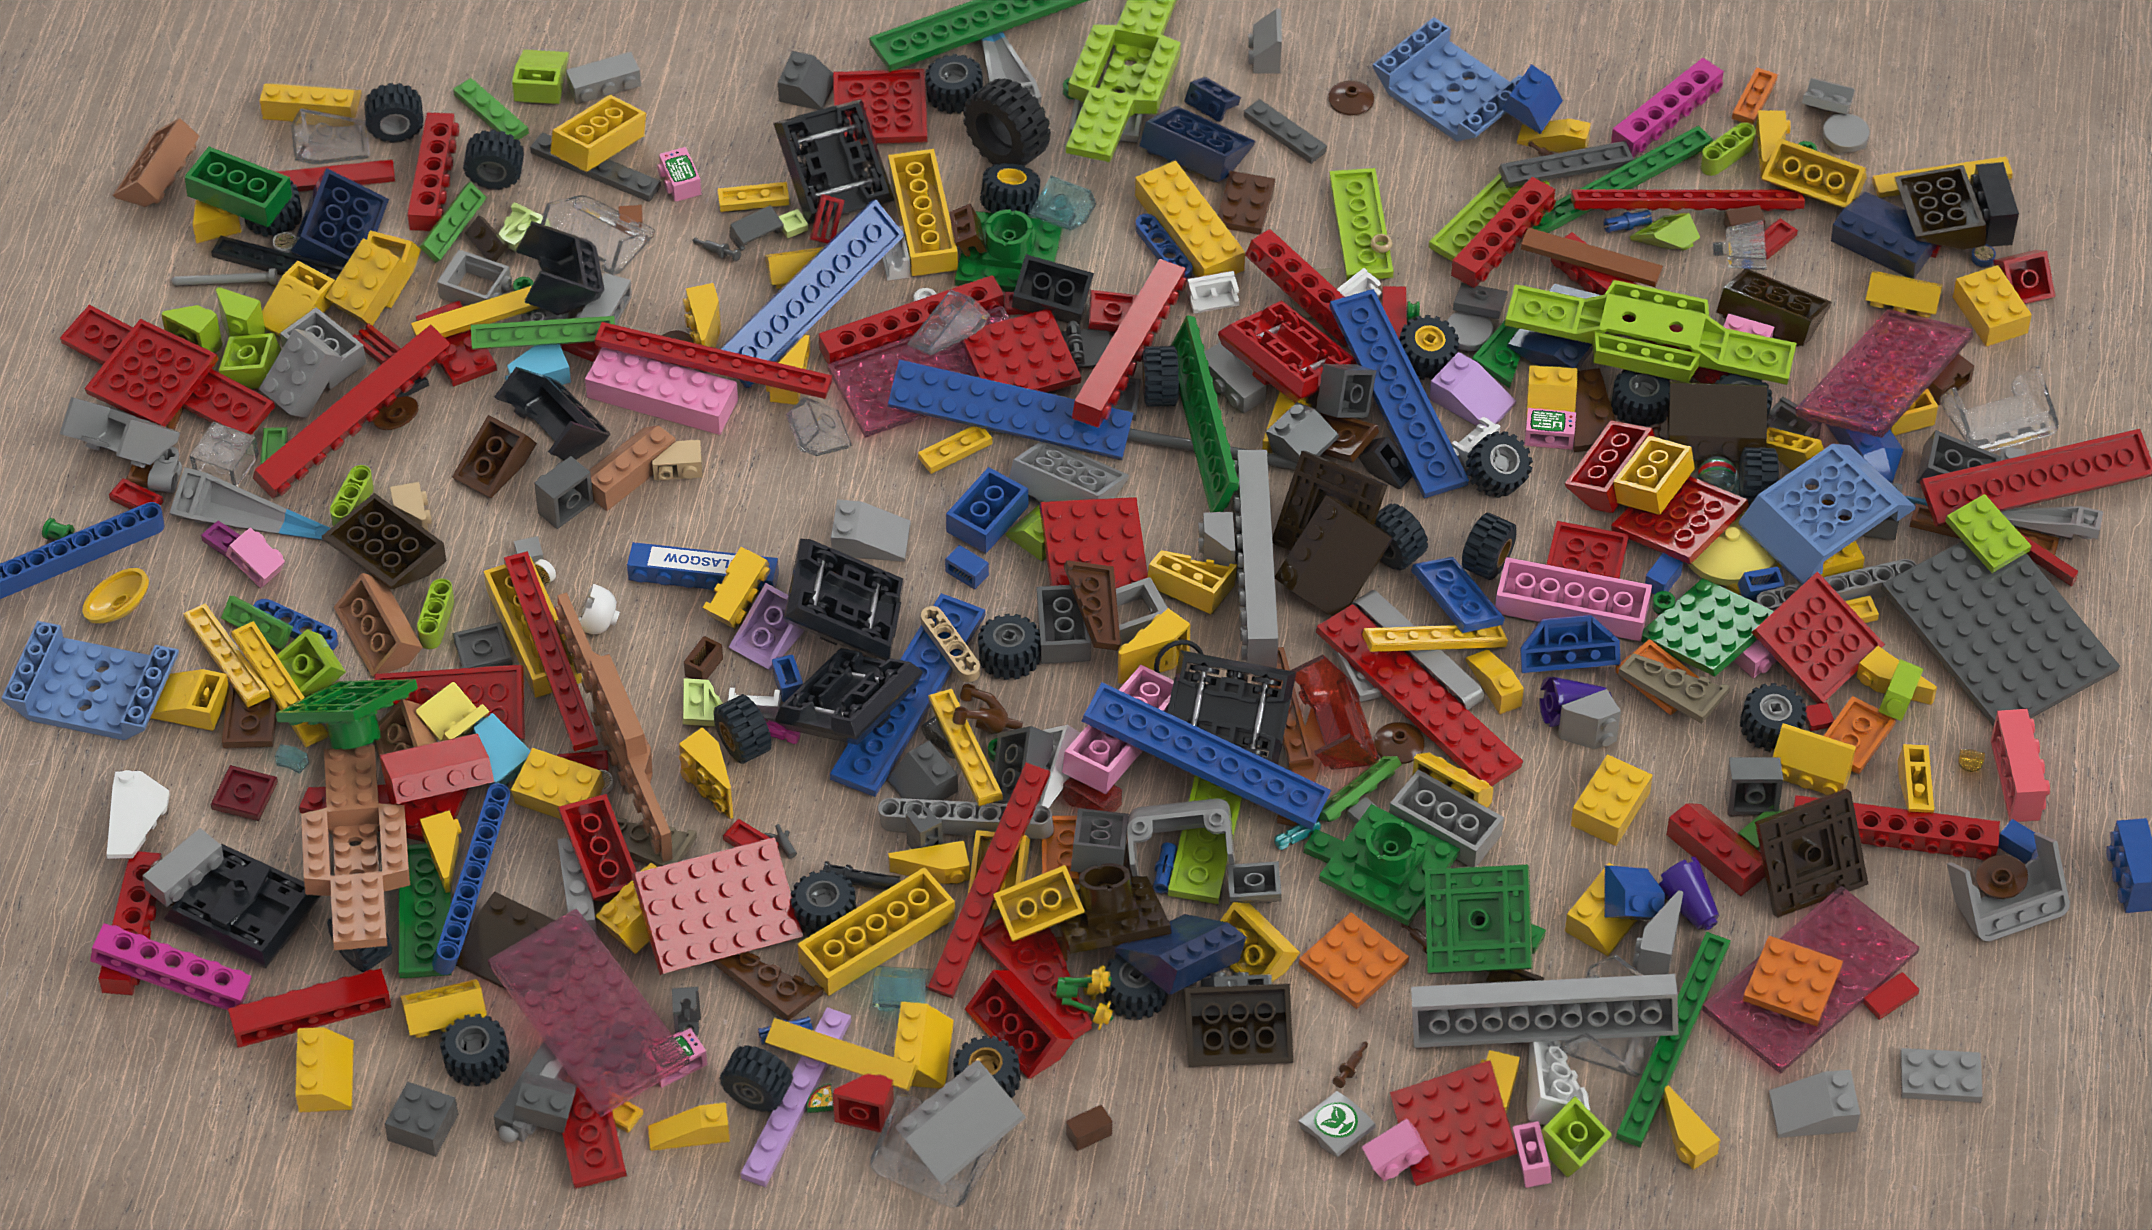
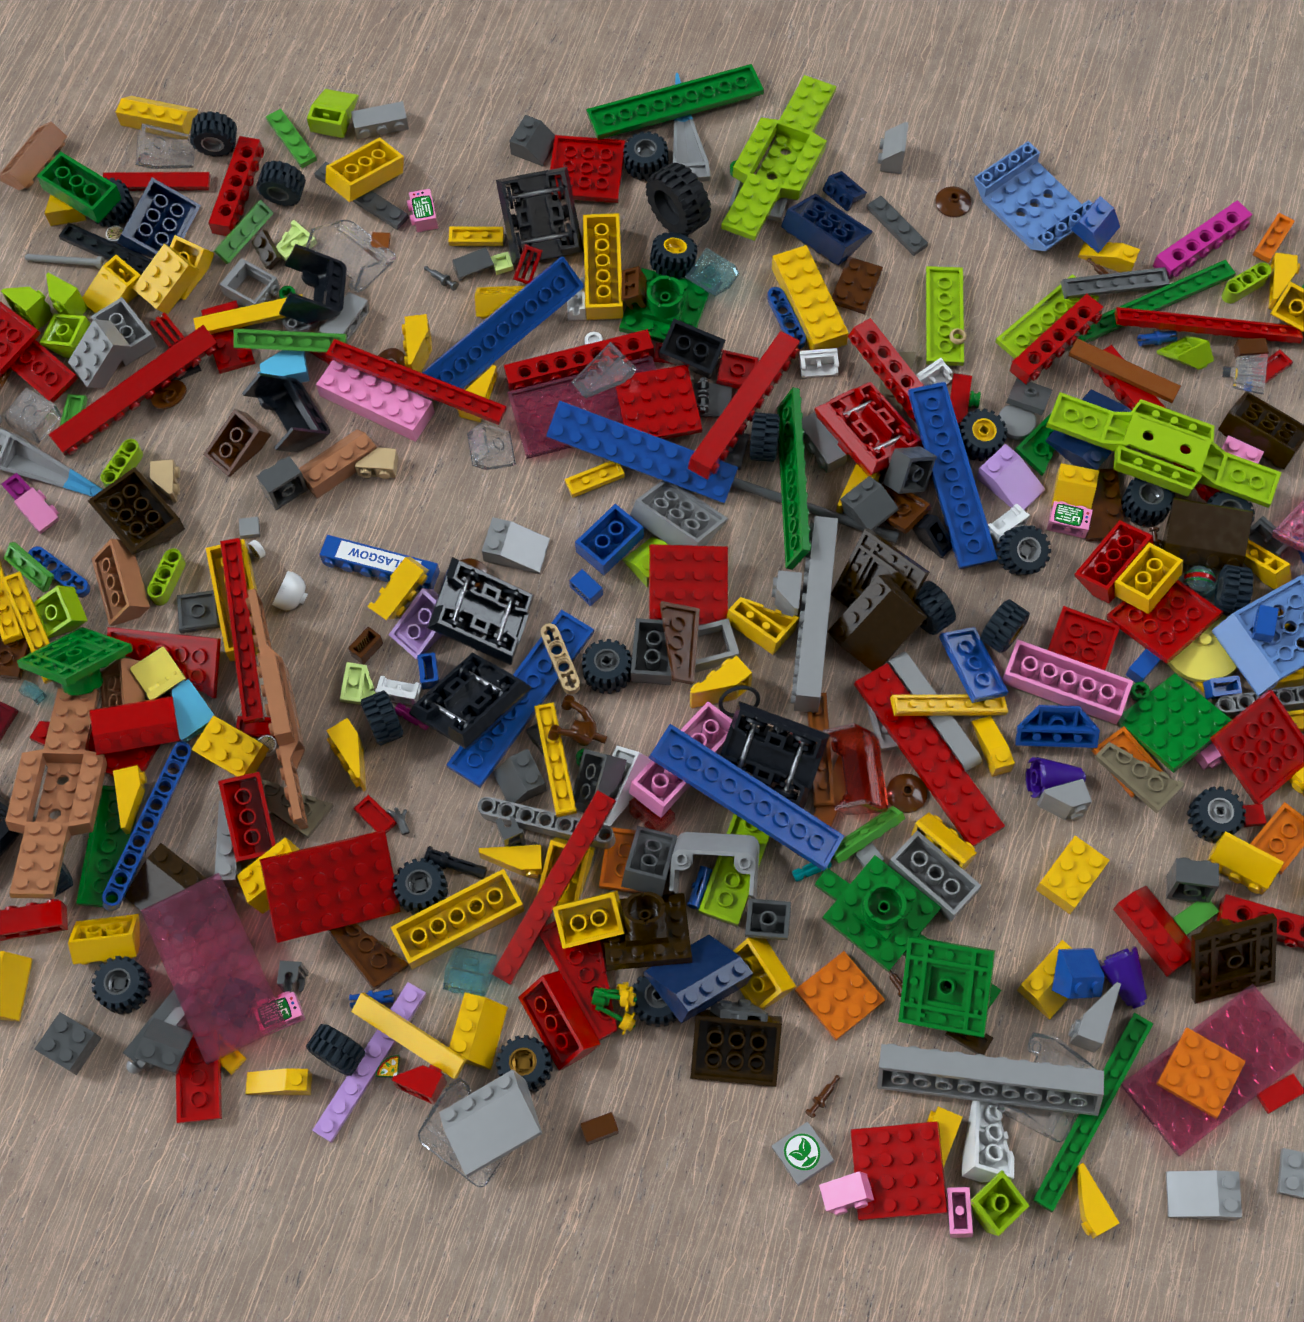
camera: 10 degrees right, 15 degrees up
none -> blue piece [1252,605,1279,643]

